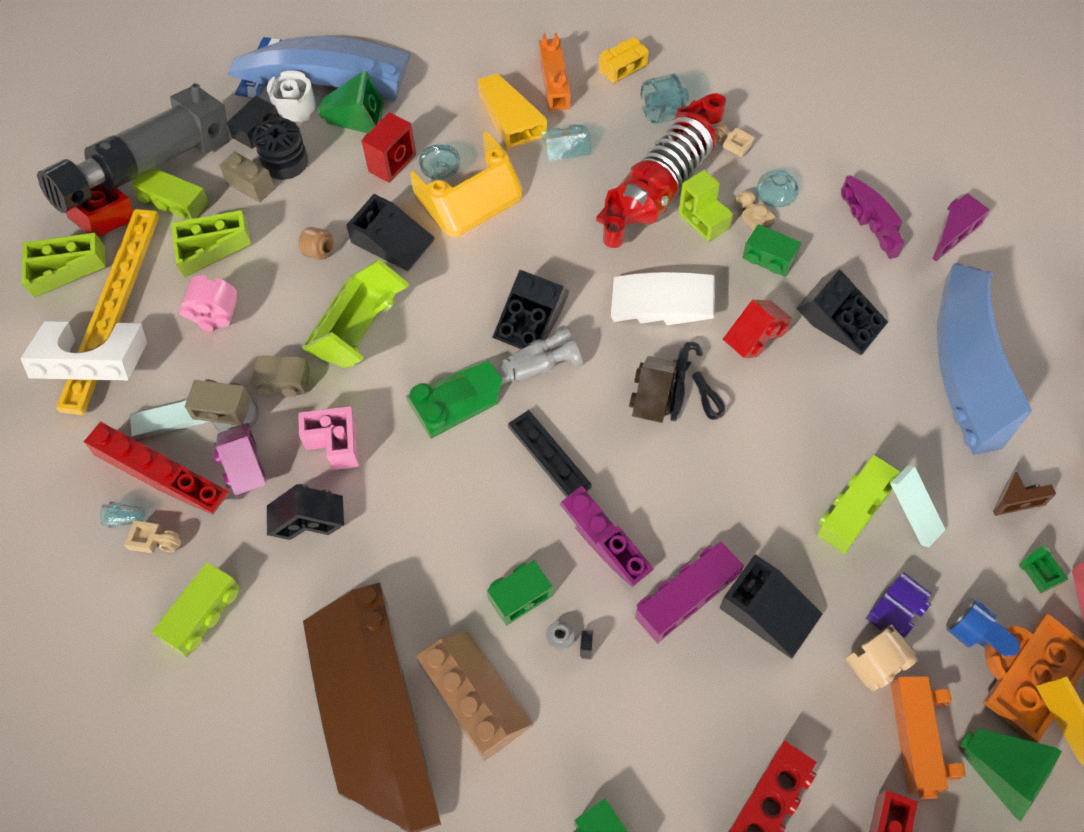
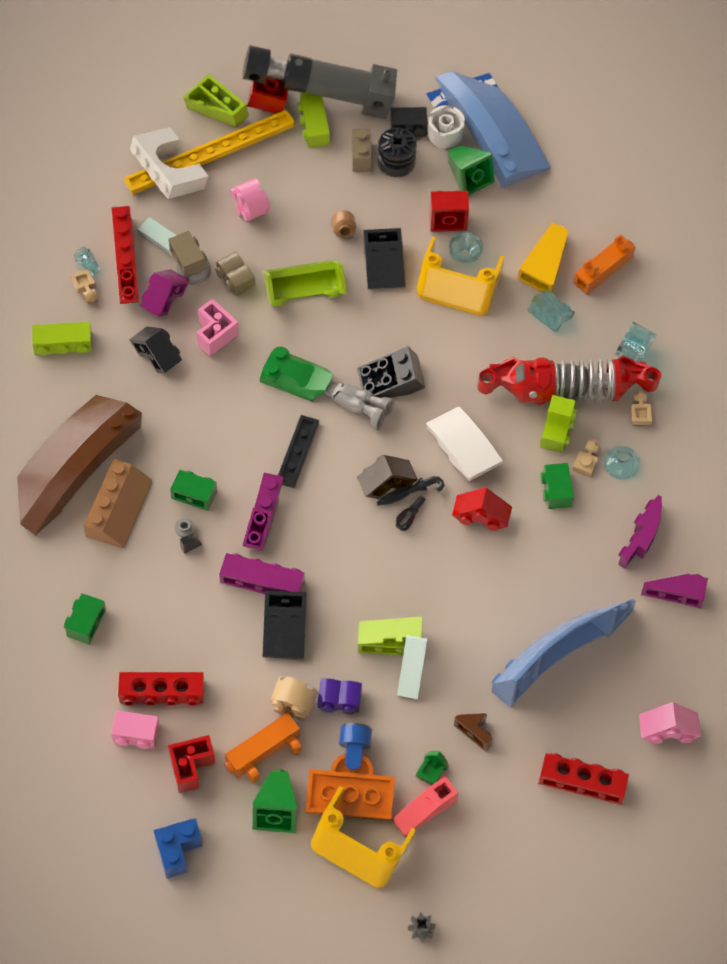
camera: 50 degrees right, 0 degrees up
lime wedge [171,210,252,278] -> none
yellow brick [599,37,649,83] -> none
black slope [796,269,888,355] -> none

